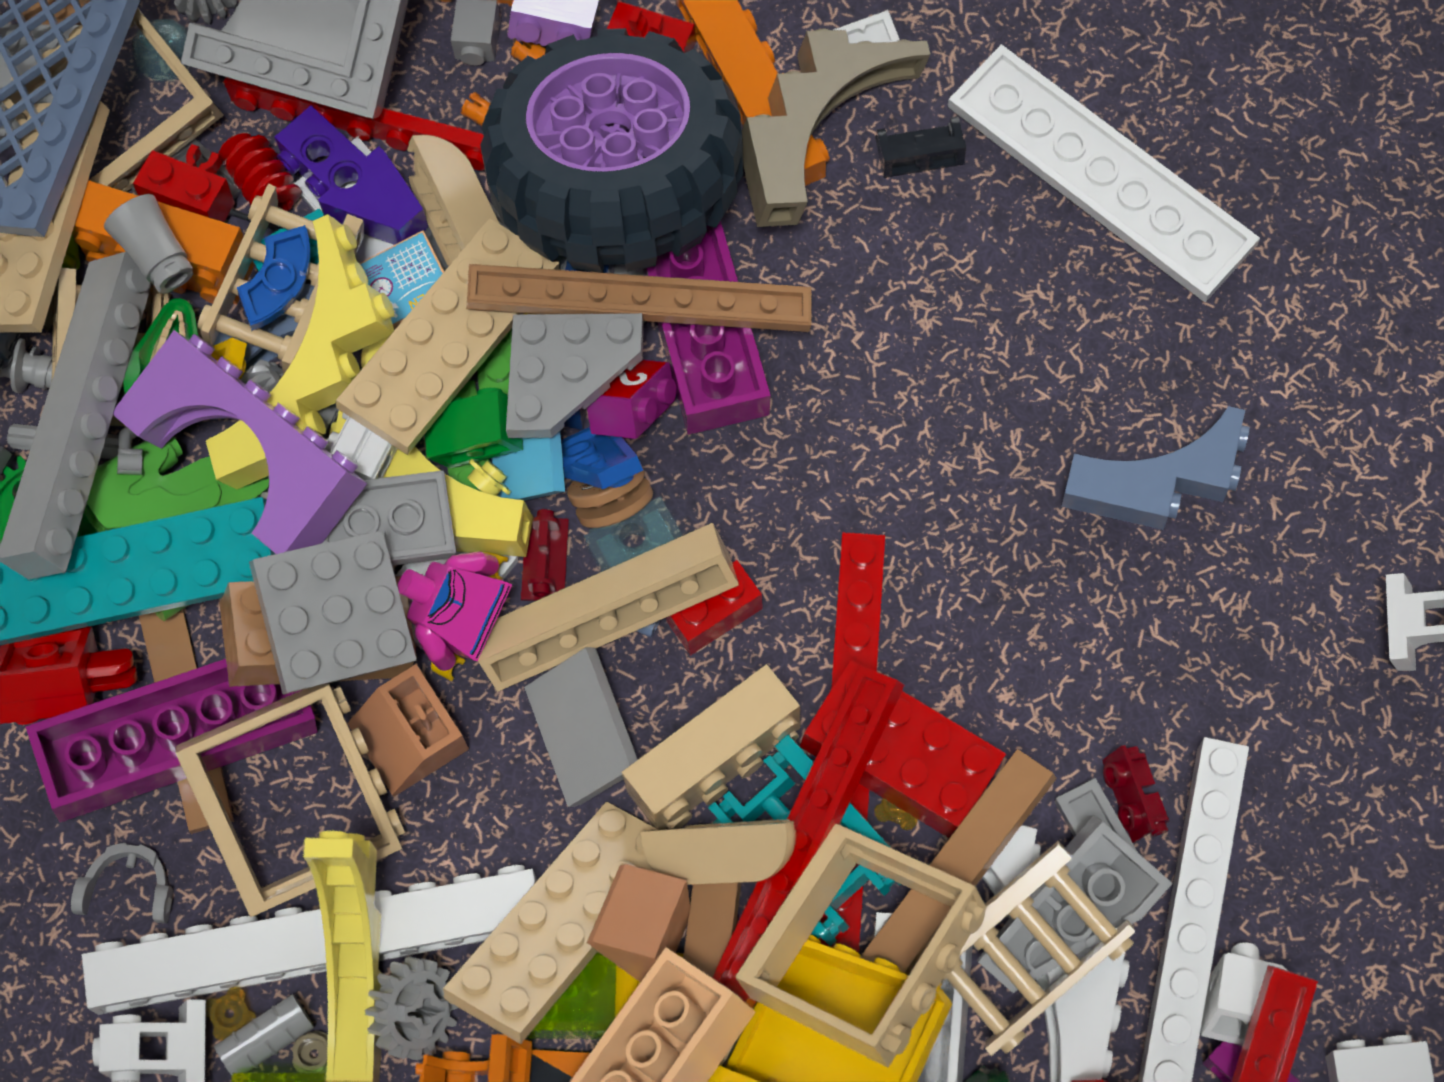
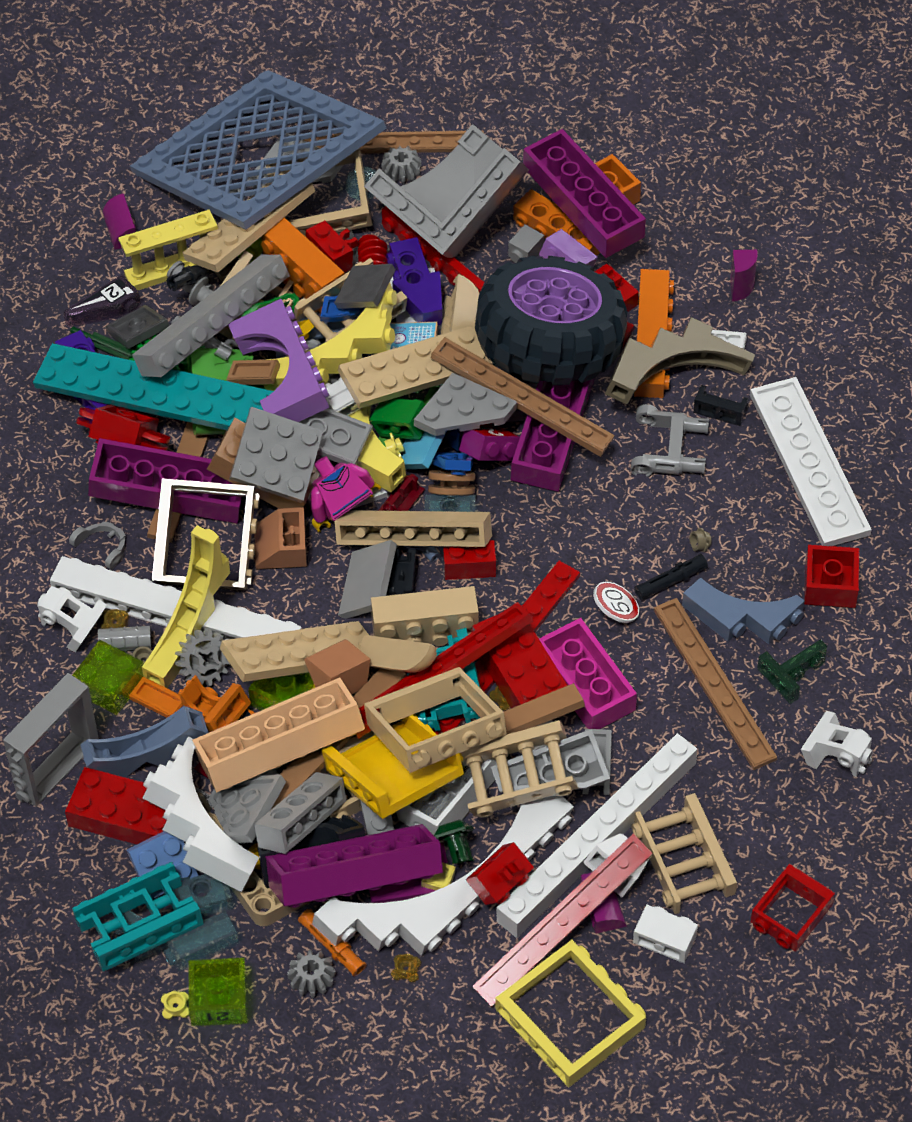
camera: 25 degrees right, 15 degrees down
light grey plant [104,194,193,294] -> none
dark red hinge [1102,745,1170,843] -> none
none -> medium nougat tile [226,359,280,385]
none -> flat silver tile [334,264,396,309]
none -> black hinge [387,548,417,596]
none -> dark pink brick [539,618,637,729]
none -> piece [593,582,639,623]
none -> light grey connector [630,404,709,476]
none -> tan fence [631,793,737,914]
none -> black pin [634,553,708,601]
none -> medium nougat tile [654,598,777,770]
none -> dark tan plate [689,528,711,552]
none -> clear green bracket [757,639,827,704]
none -> red brick [804,545,859,608]

